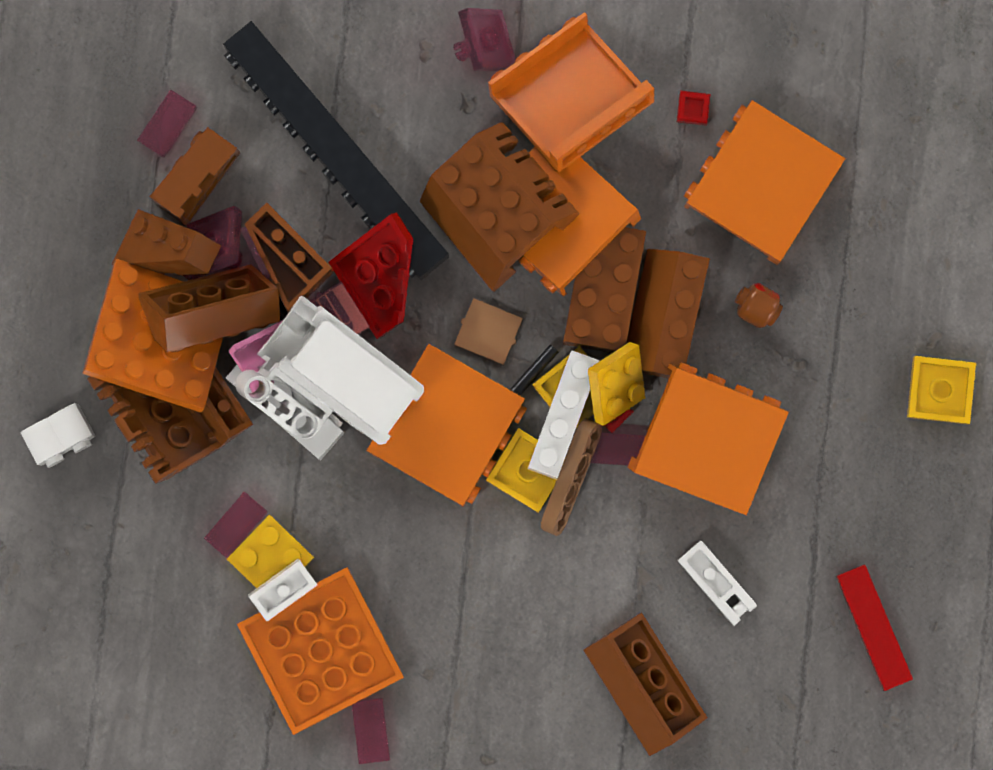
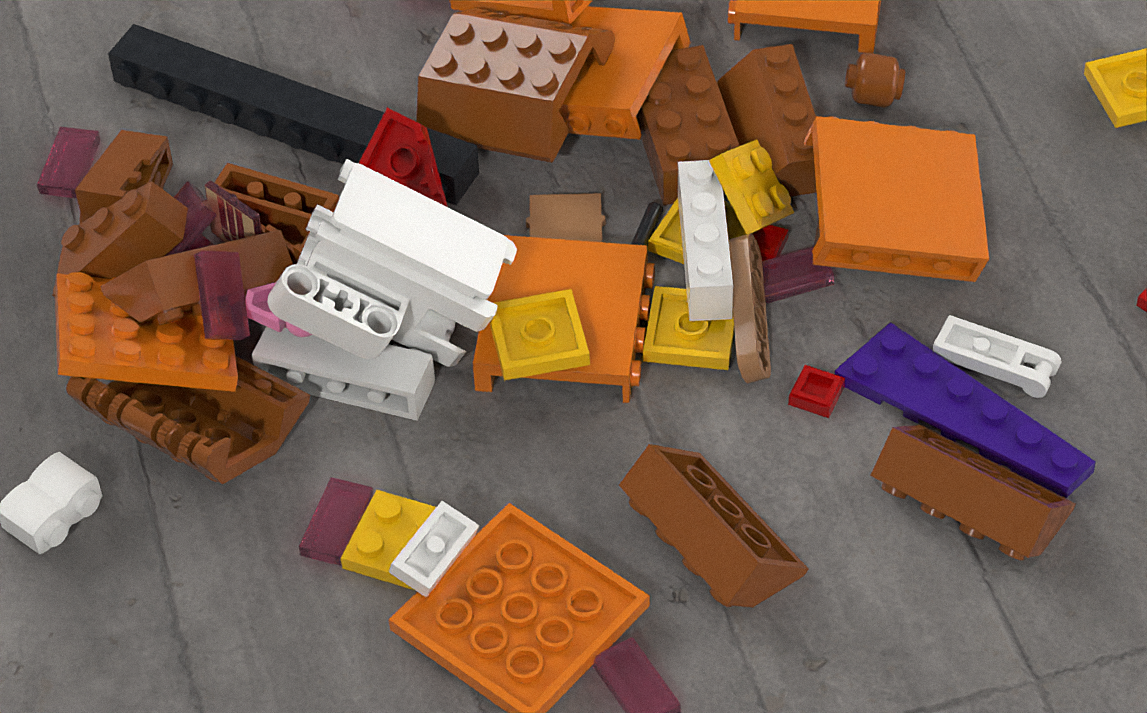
camera: 20 degrees left, 35 degrees down
none -> clear pink tile [194,250,250,340]
none -> yellow plate [489,289,590,380]
none -> dark orange slope [619,444,809,608]
none -> red tile [788,365,845,418]
none -> dark purple wing [835,322,1096,498]

